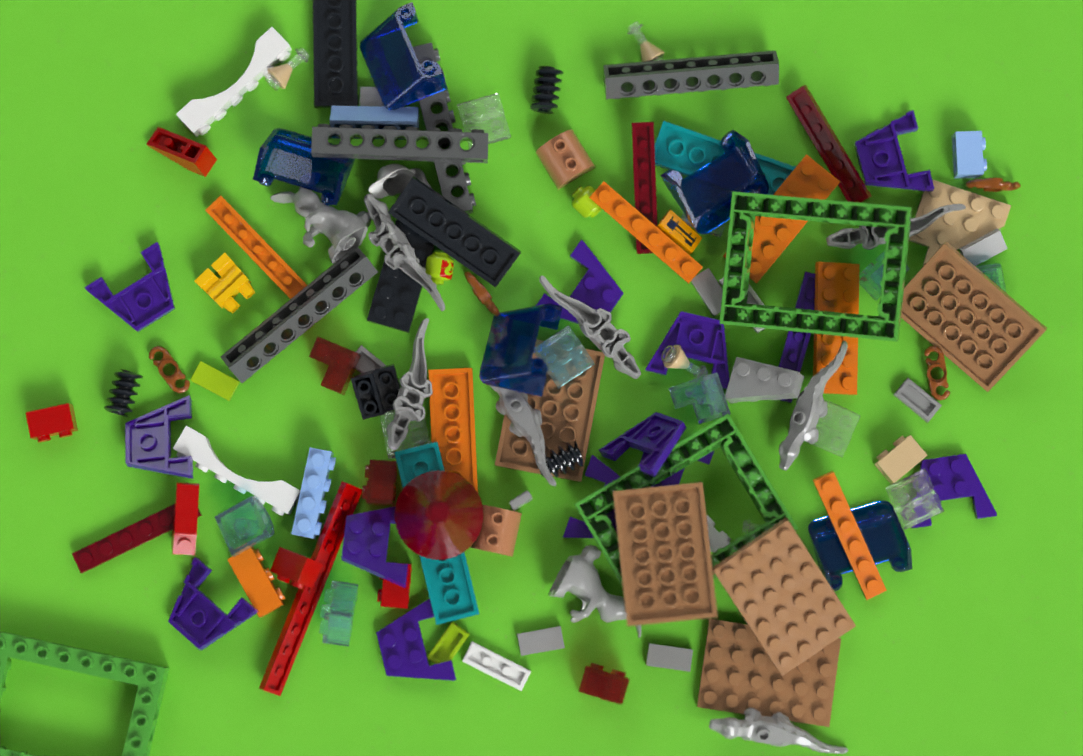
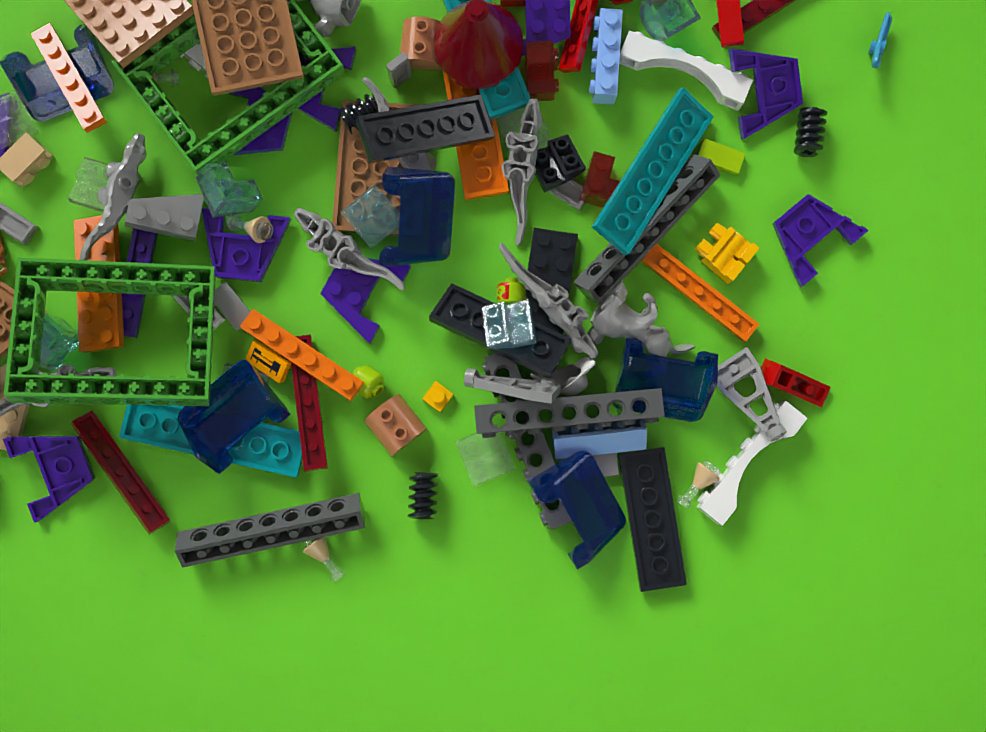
camera: 175 degrees right, 0 degrees up
red brick [25,403,78,442] -> none
dark orange piece [149,346,190,393] -> none
dark orange piece [464,272,500,316] -> none
dark purple wing [599,412,686,476] -> none
orange plate [723,154,840,284] -> none
none -> black plate [355,95,495,163]
none -> yellow plate [422,381,454,413]
none -> light grey plate [464,368,562,404]
none -> clear light blue slope [482,300,537,349]
none -> teal plate [592,87,714,255]
none -> light grey plate [709,347,787,442]
none -> dark azure piece [868,12,893,68]

